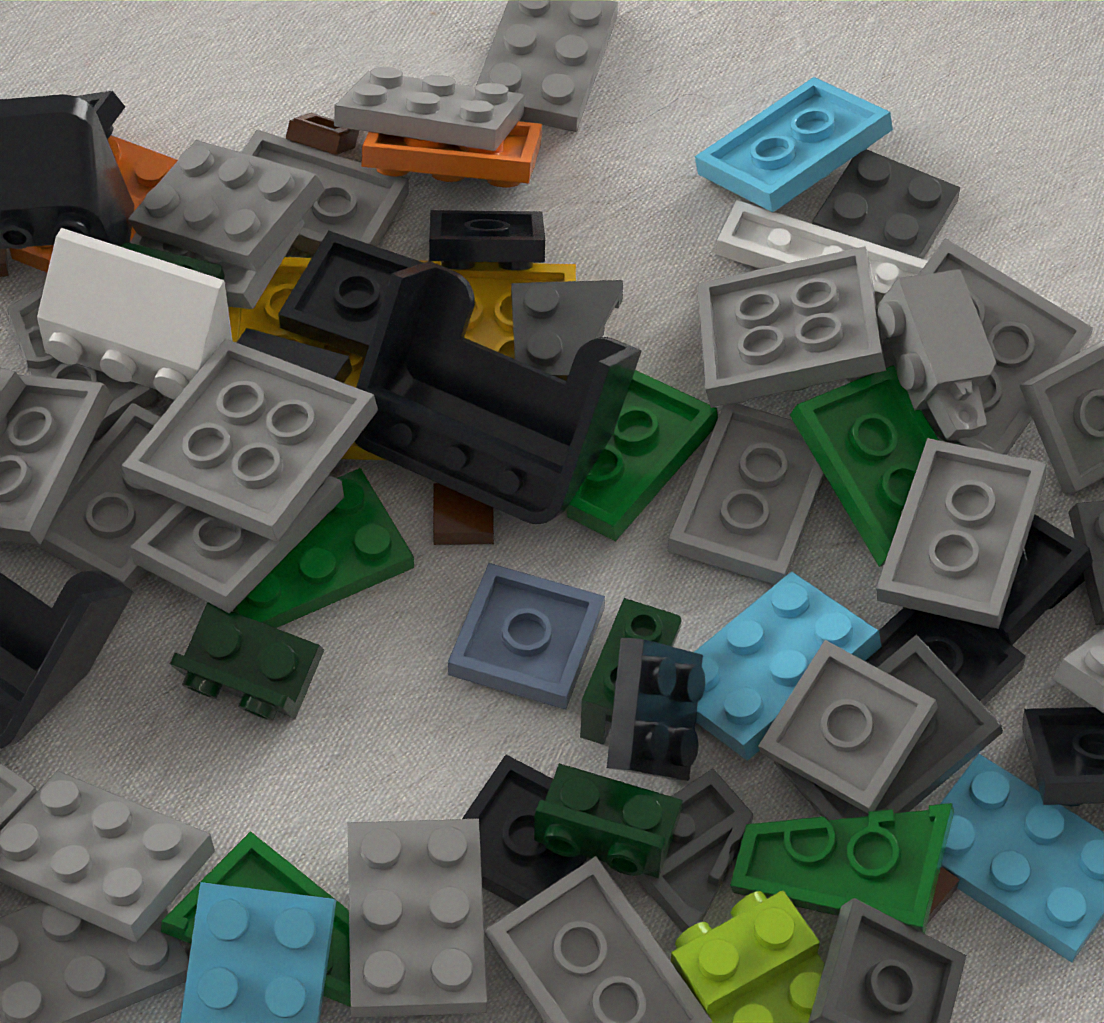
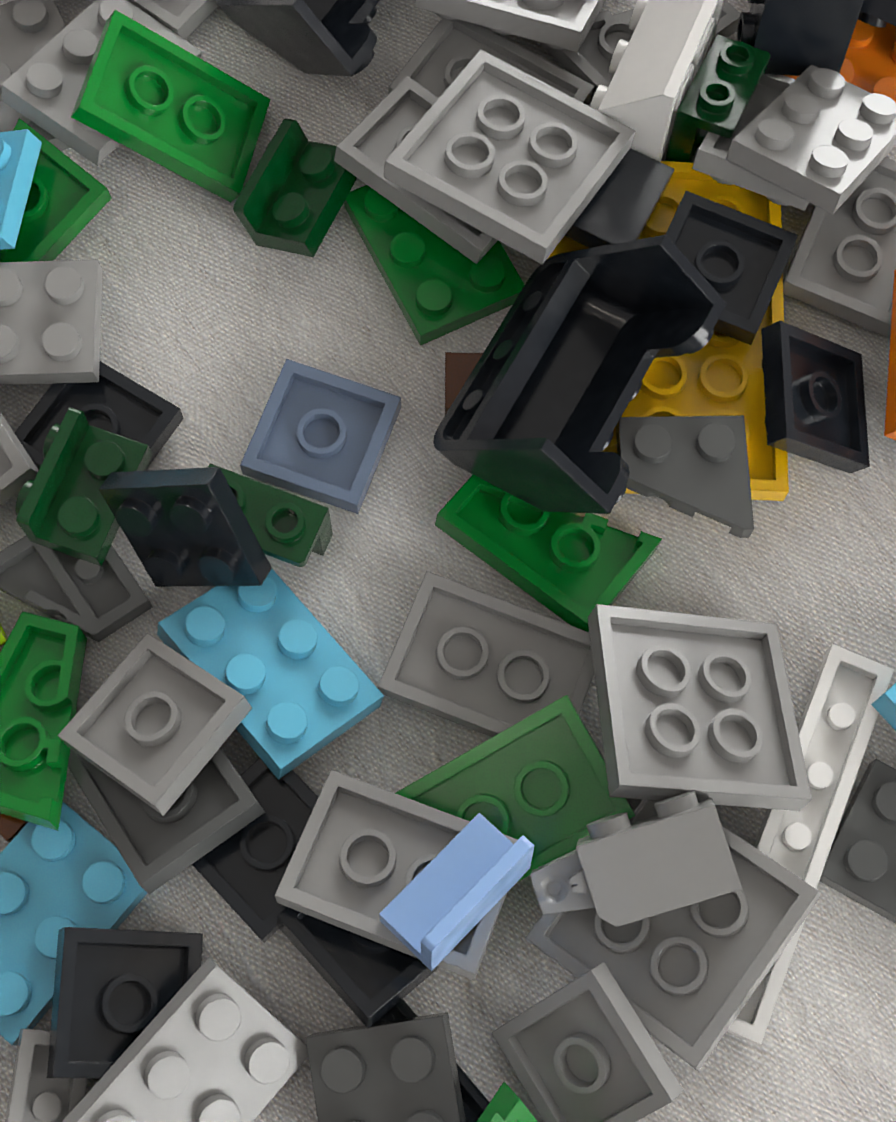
camera: 90 degrees right, 15 degrees up
none -> green plate [71,10,271,203]
none -> light blue panel [379,813,535,971]

